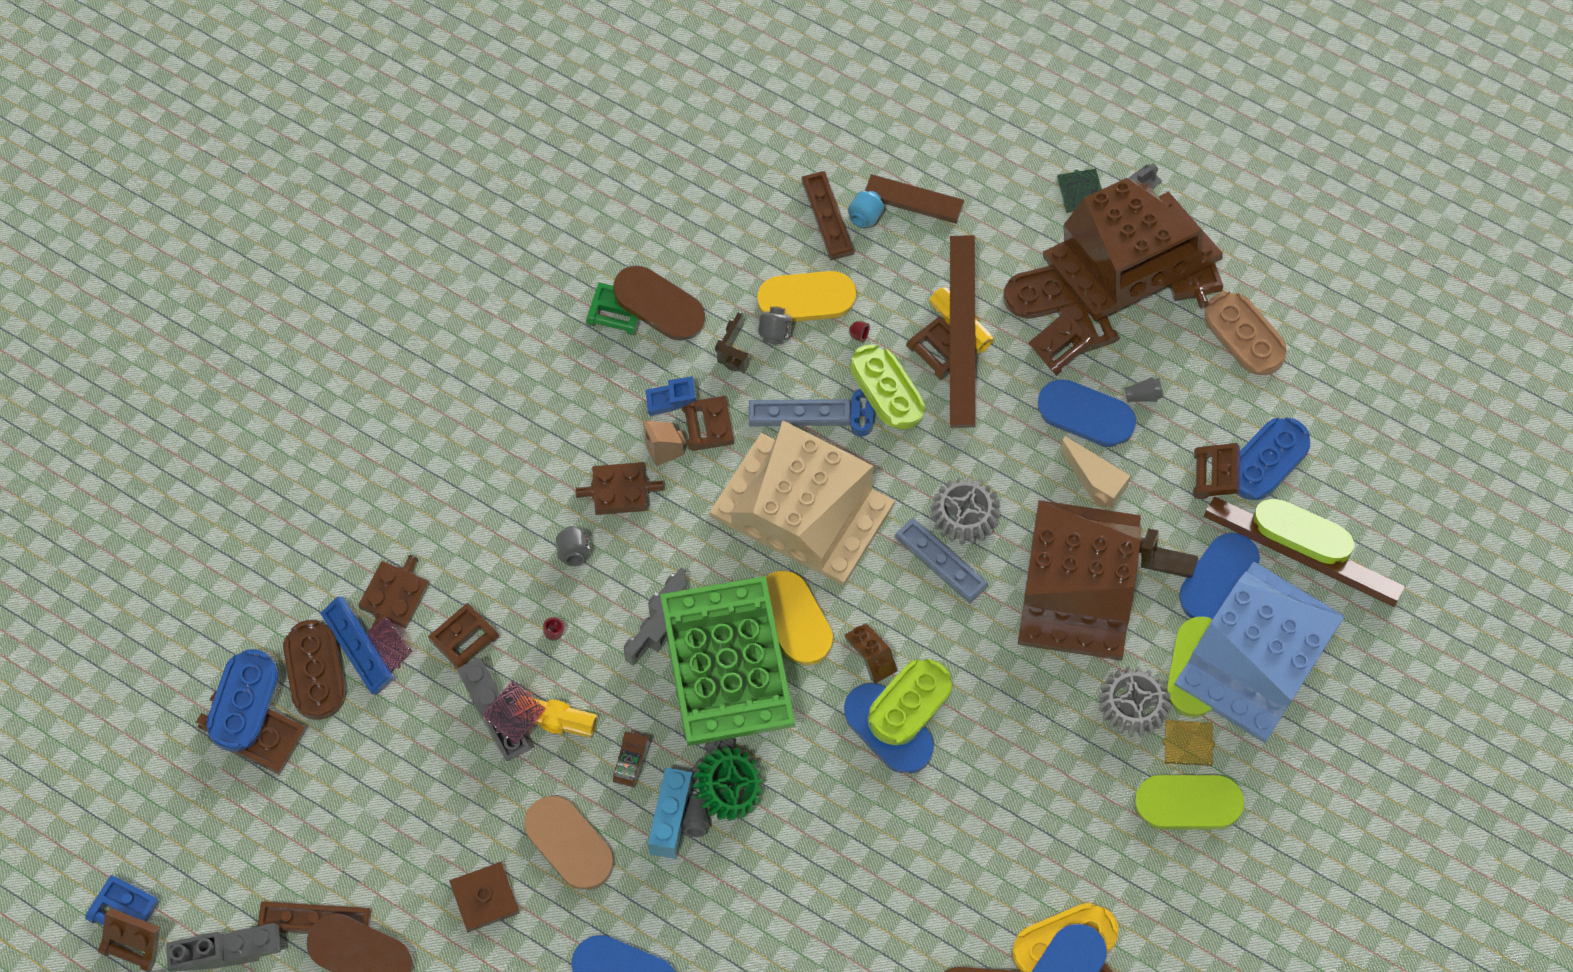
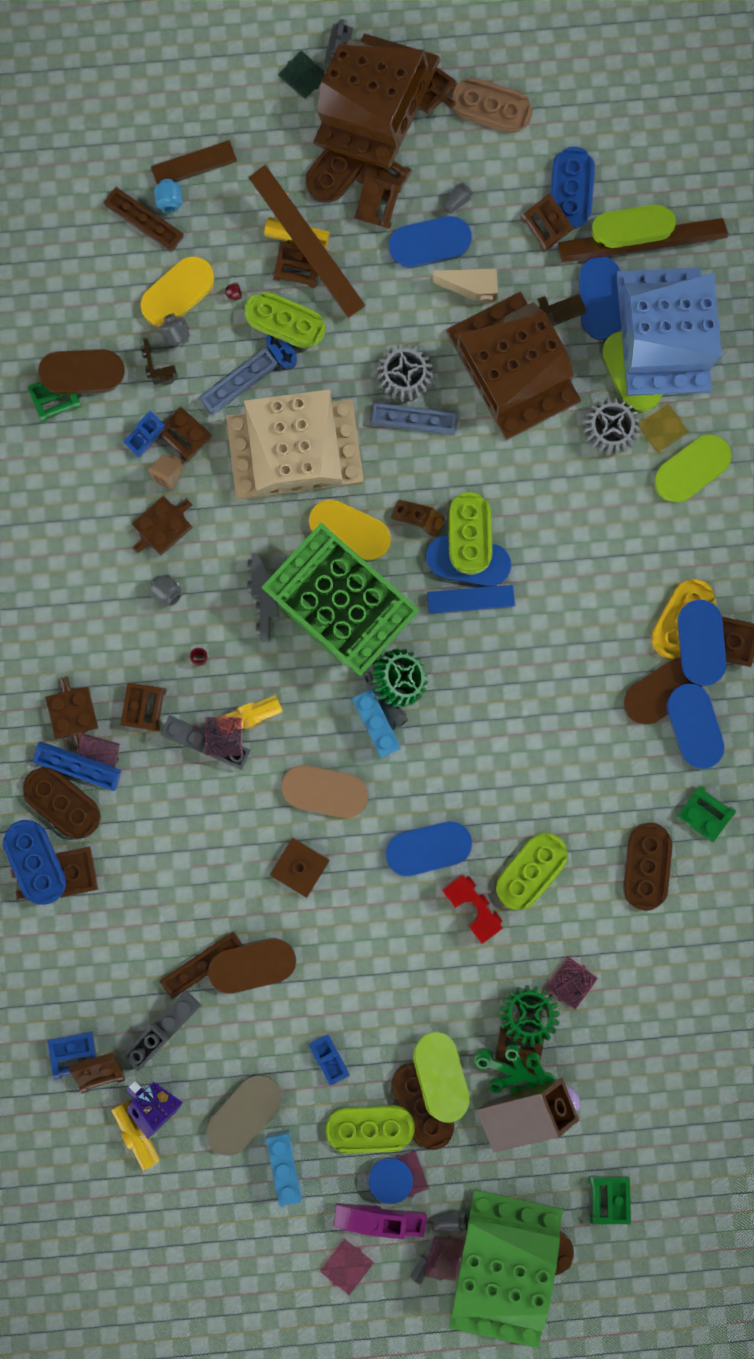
camera: 40 degrees left, 20 degrees up
reddish brown leg [613,731,650,788] -> none
none -> blue tile [427,585,515,614]

